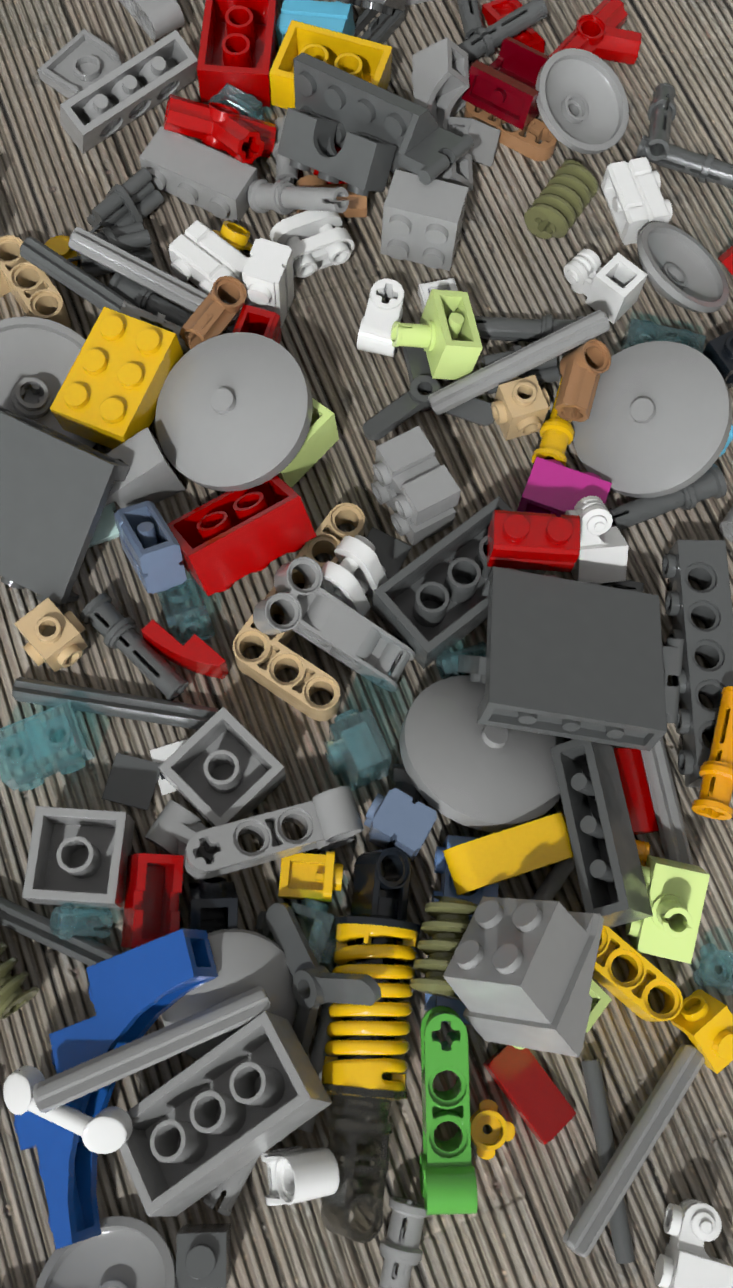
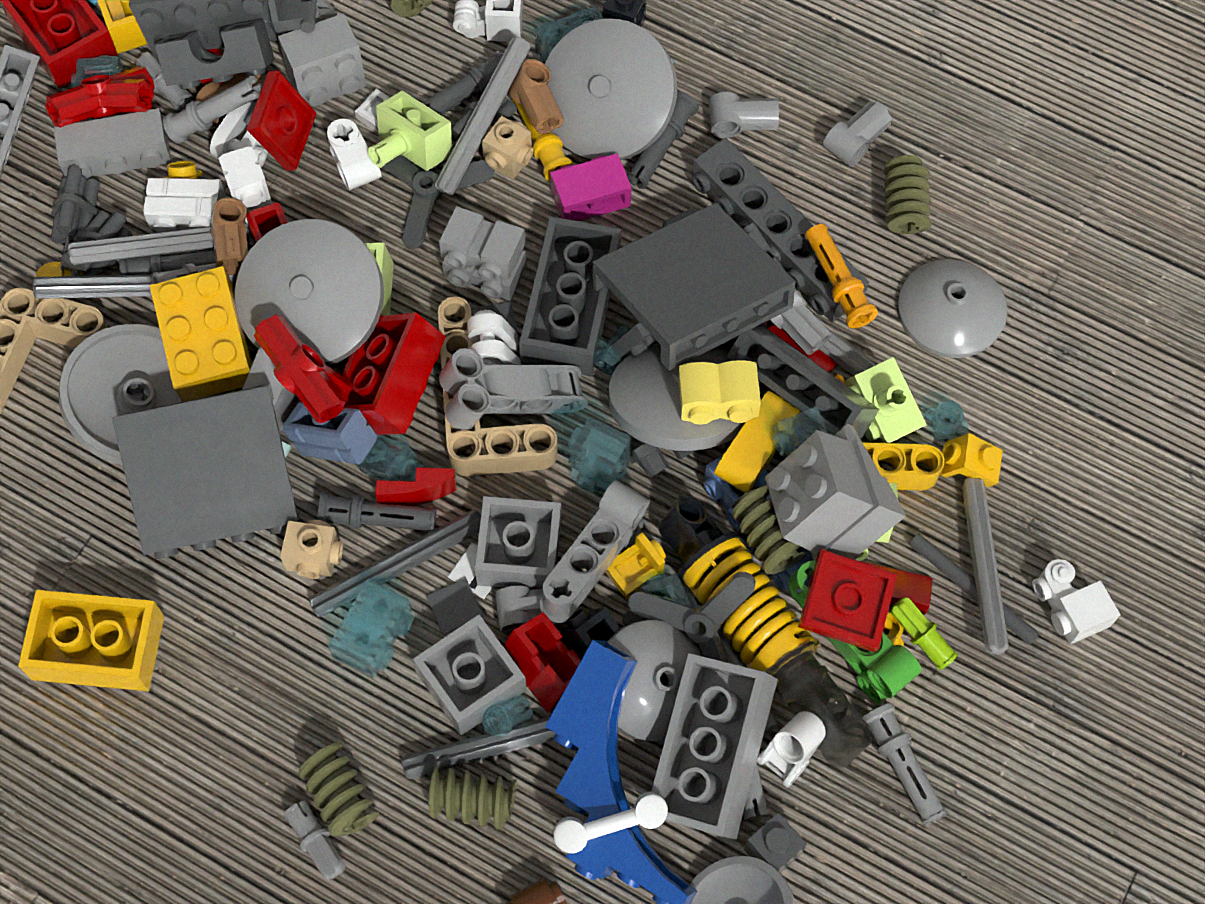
camera: 35 degrees left, 5 degrees down
light grey axle [33,986,271,1113] -> none
sand blue brick [364,788,437,862] -> none
red brick [487,510,580,572] -> none
white brick [565,496,629,583] -> none
none -> red tile [246,70,317,171]
none -> red piece [253,314,352,424]
none -> light yellow brick [678,360,761,425]
none -> light grey piece [770,289,833,355]
none -> clear light blue bracket [772,406,830,458]
none -> red tile [798,549,898,652]
none -> lime axle [890,597,958,670]

